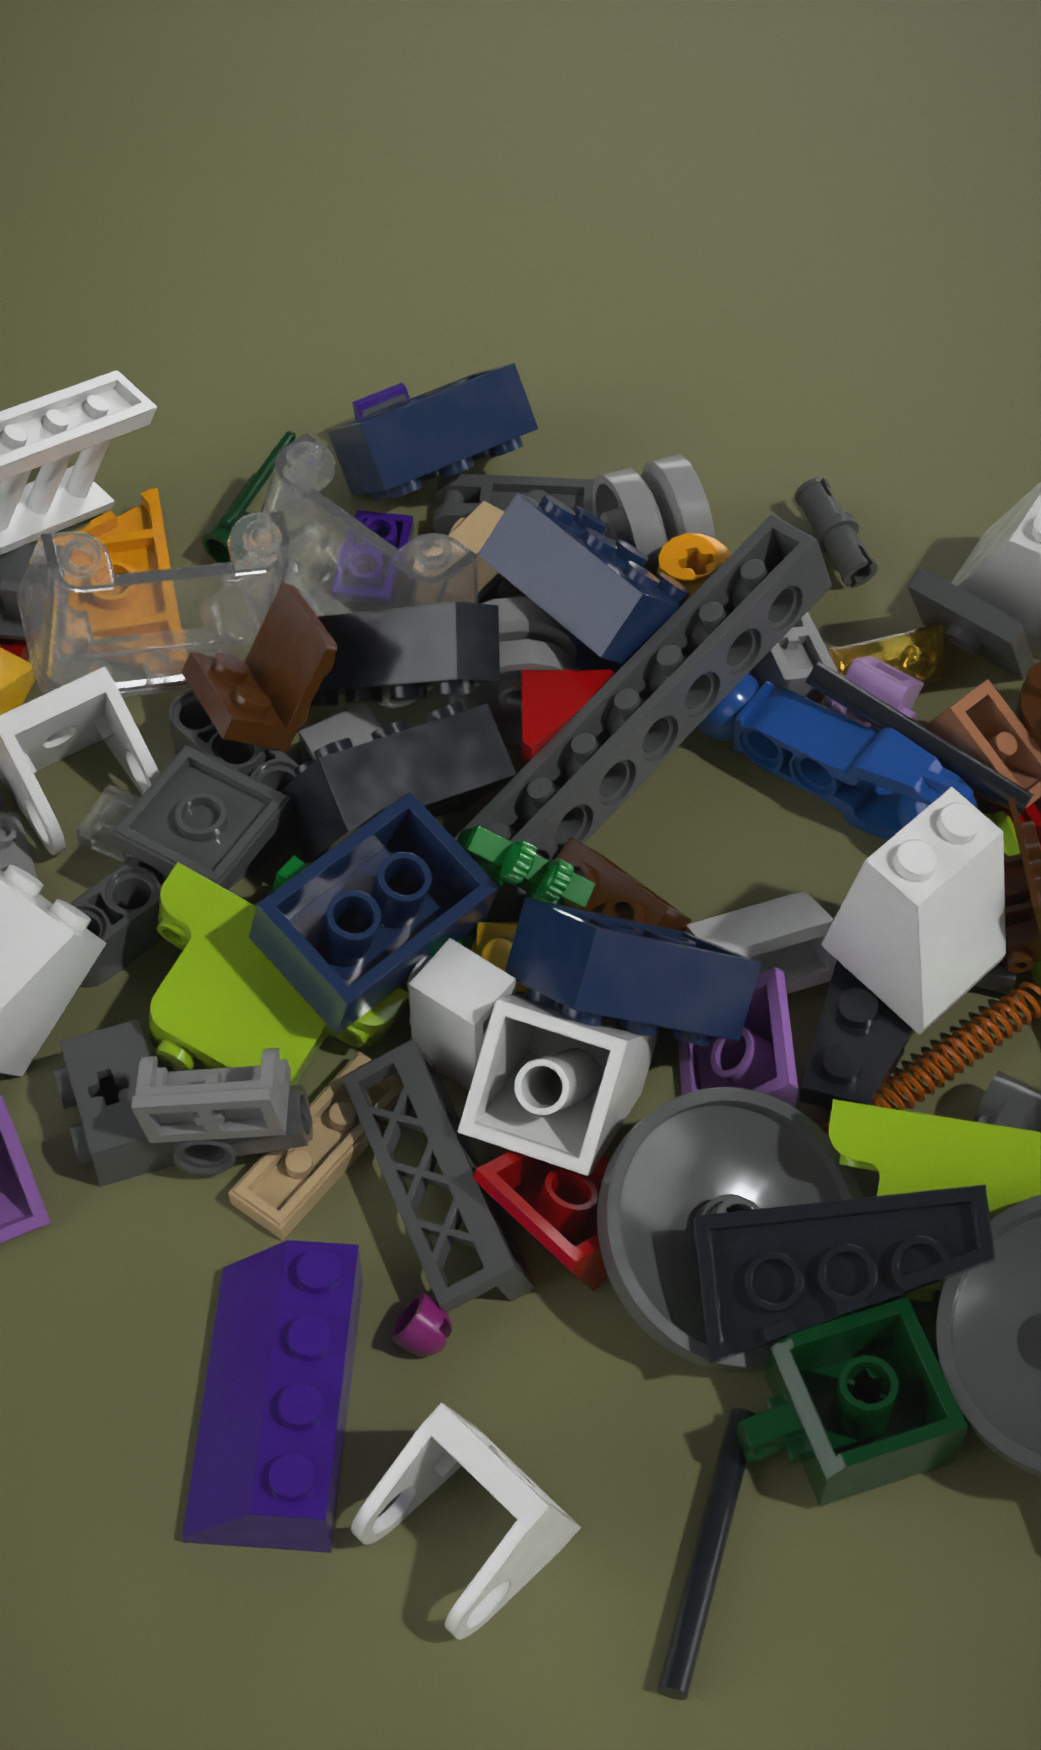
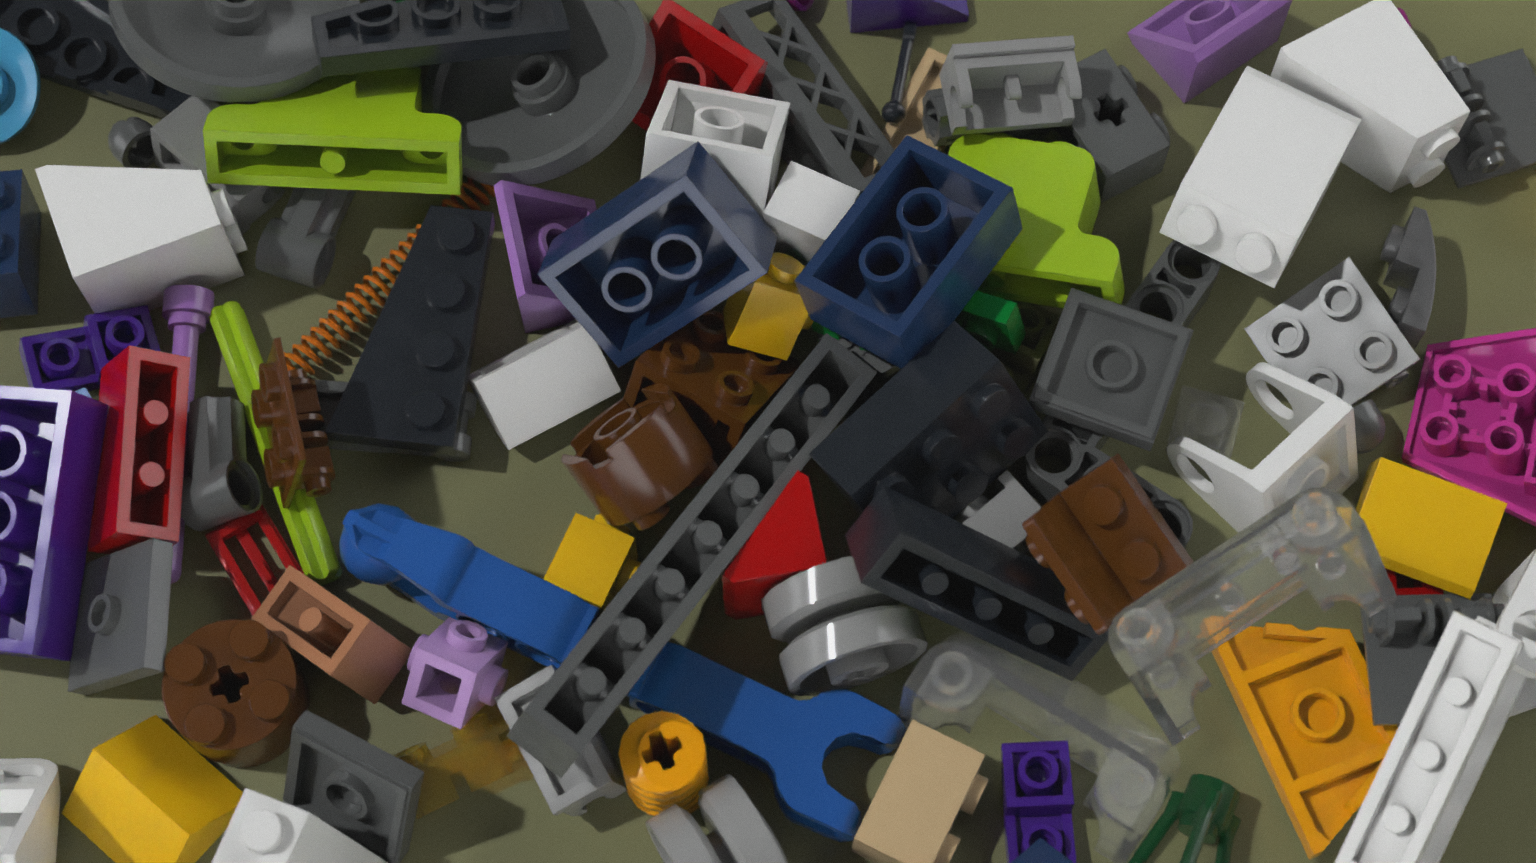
camera: 170 degrees right, 15 degrees up
green hinge [457,825,596,909] -> none
dark blue brick [477,493,690,664] -> none
black bar [806,662,1034,816] -> none
white slope [821,787,1006,1035] -> none
none -> yellow brick [543,513,642,615]
none -> reddish brown brick [561,383,718,530]
none -> black hinge [882,21,917,124]

